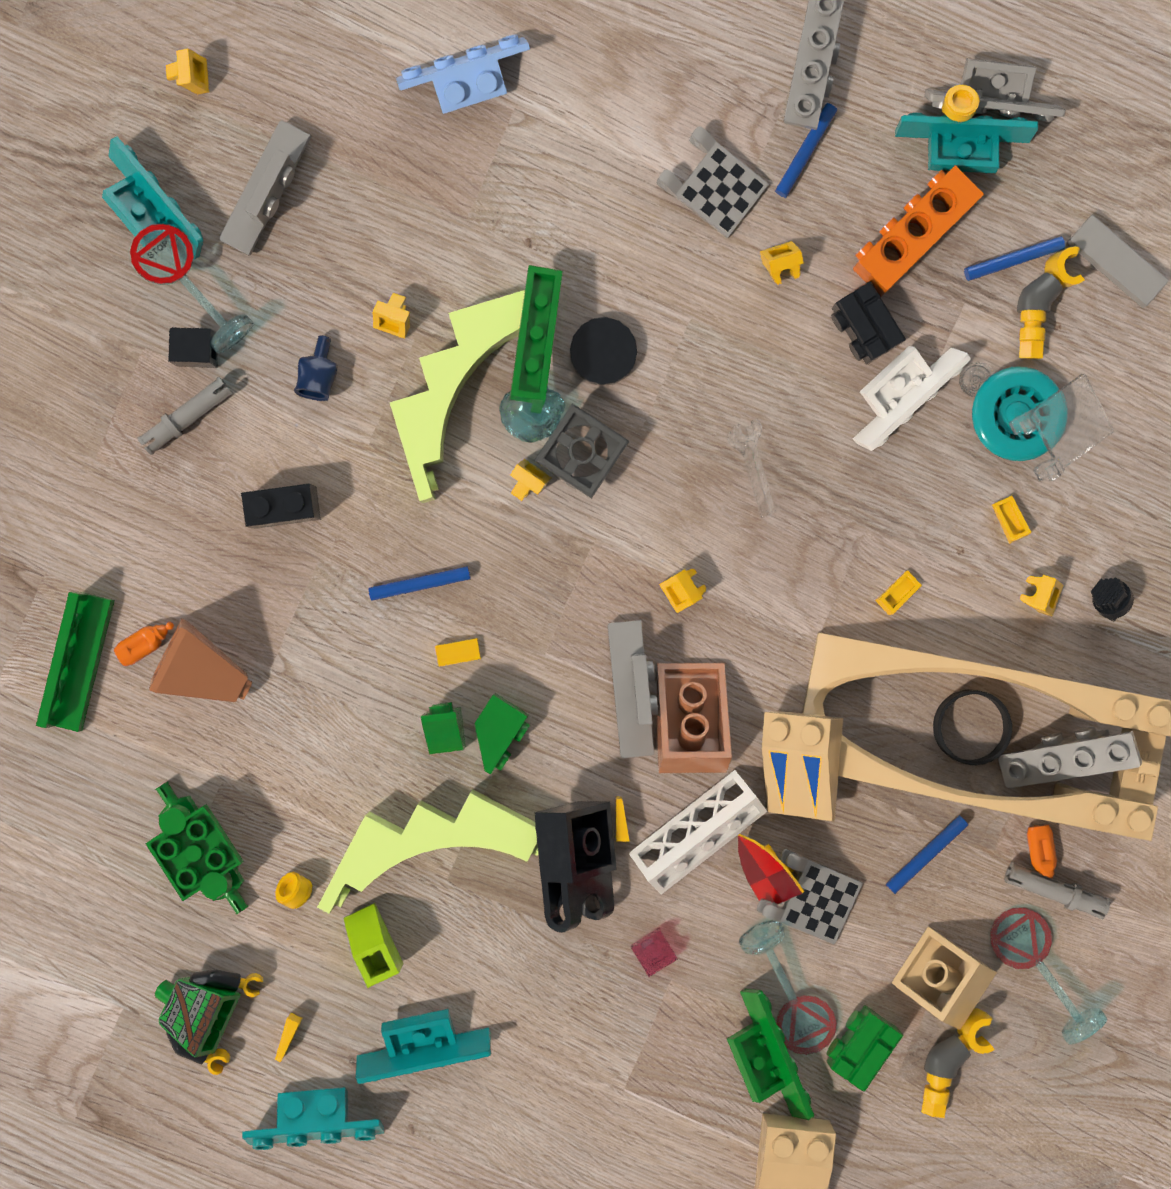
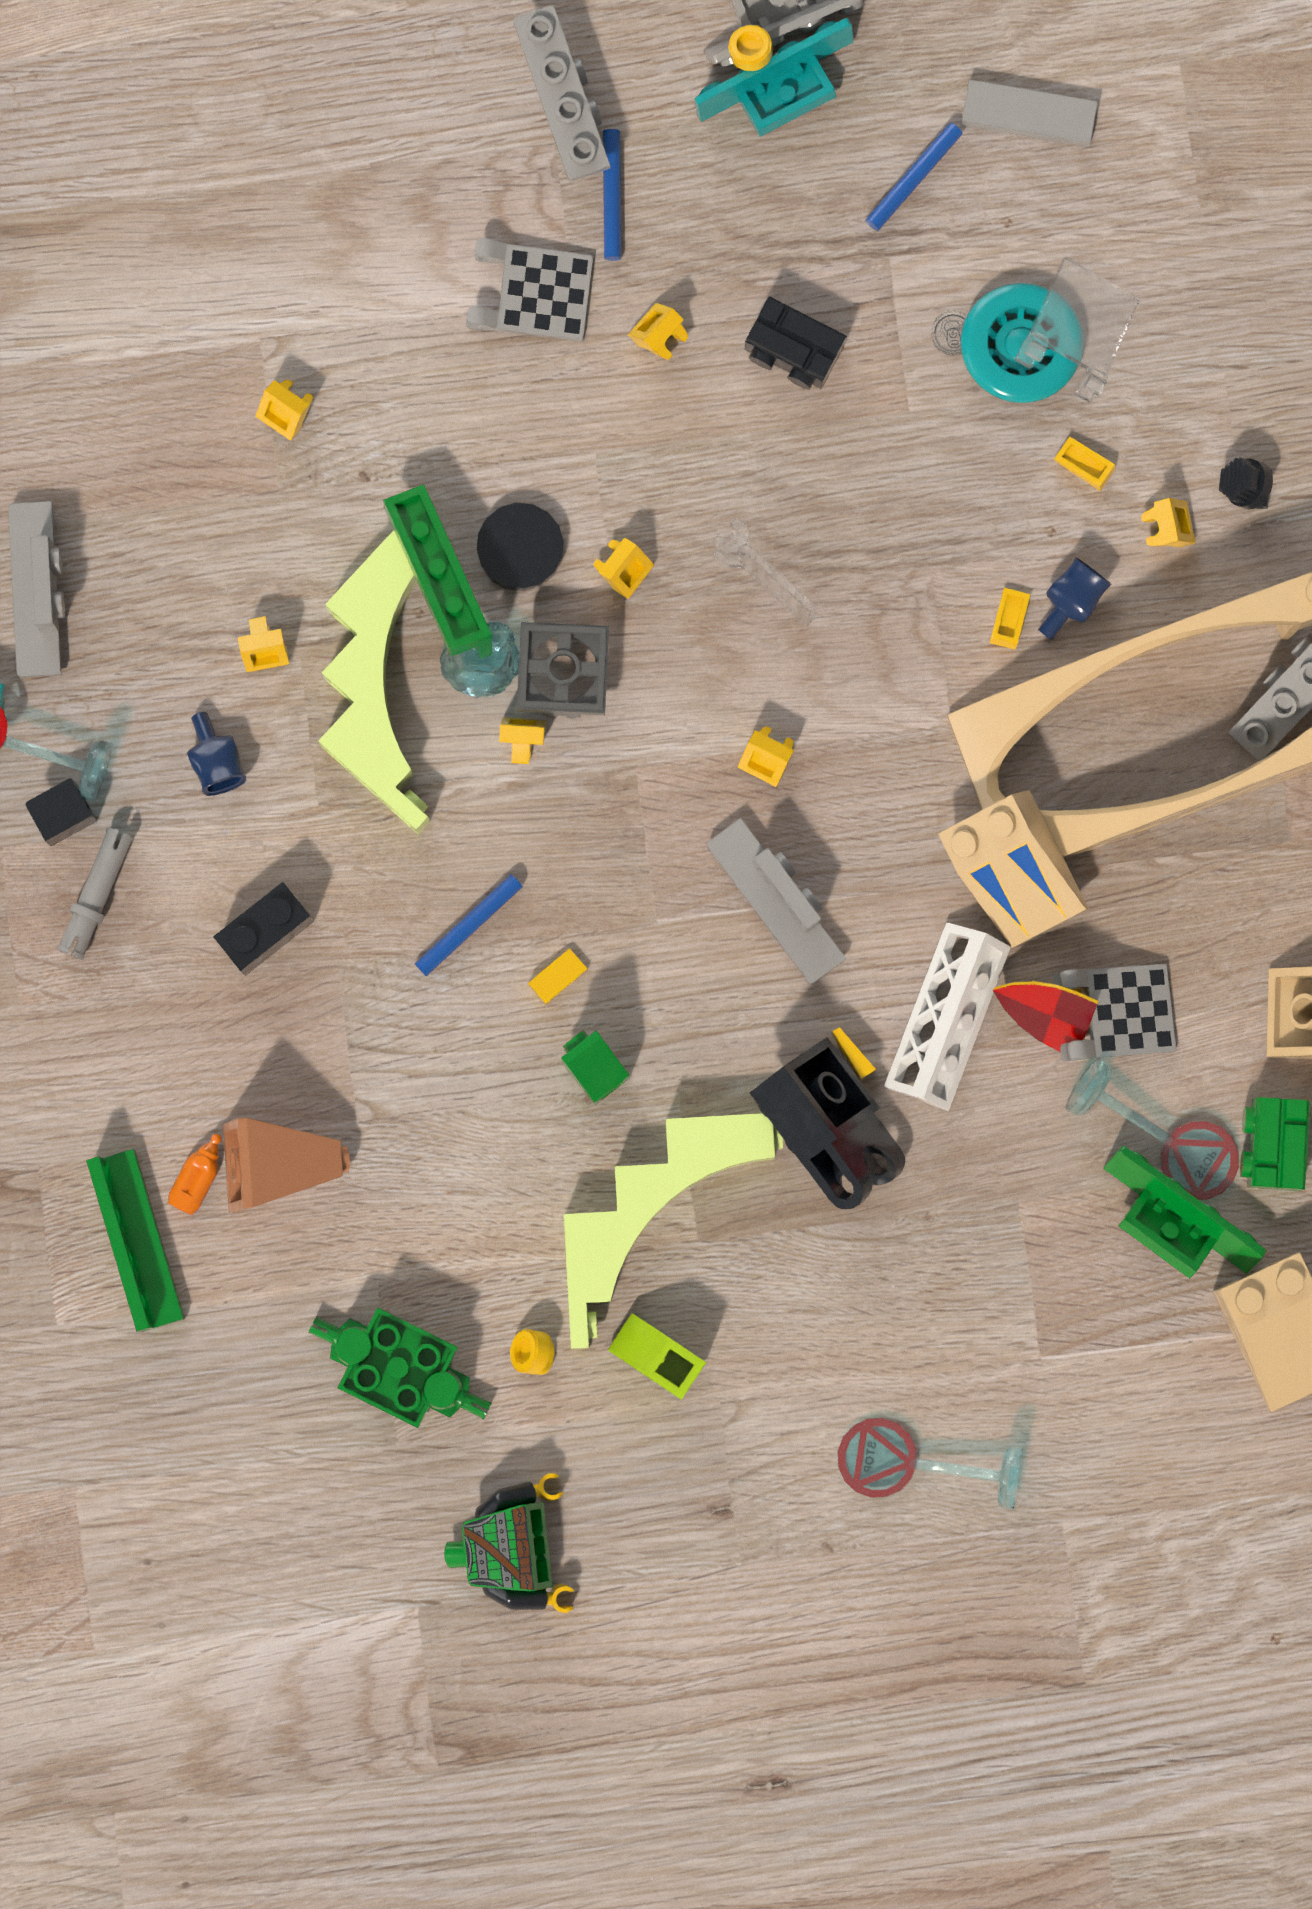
camera: 35 degrees left, 5 degrees down
teal bracket [242,1087,384,1150] -> none
yellow piece [275,1013,303,1062] -> none
teal bracket [356,1009,492,1084] -> none
light blue bracket [396,34,530,114] -> none
green slope [474,693,530,774] -> none
clear pink tile [631,928,678,977] -> none
nougat slope [657,663,732,773] -> none
orange brick [853,165,984,297] -> none
white bracket [853,346,971,451] -> none
blue bar [886,815,969,894] -> none
black tyre [933,690,1012,766] -> none
yellow piece [1017,247,1085,359] -> none
none -> yellow tile [255,380,313,441]
none -> yellow tile [593,538,654,600]
none -> clear light blue piece [837,1418,1023,1510]
none -> dark blue piece [1038,557,1112,640]

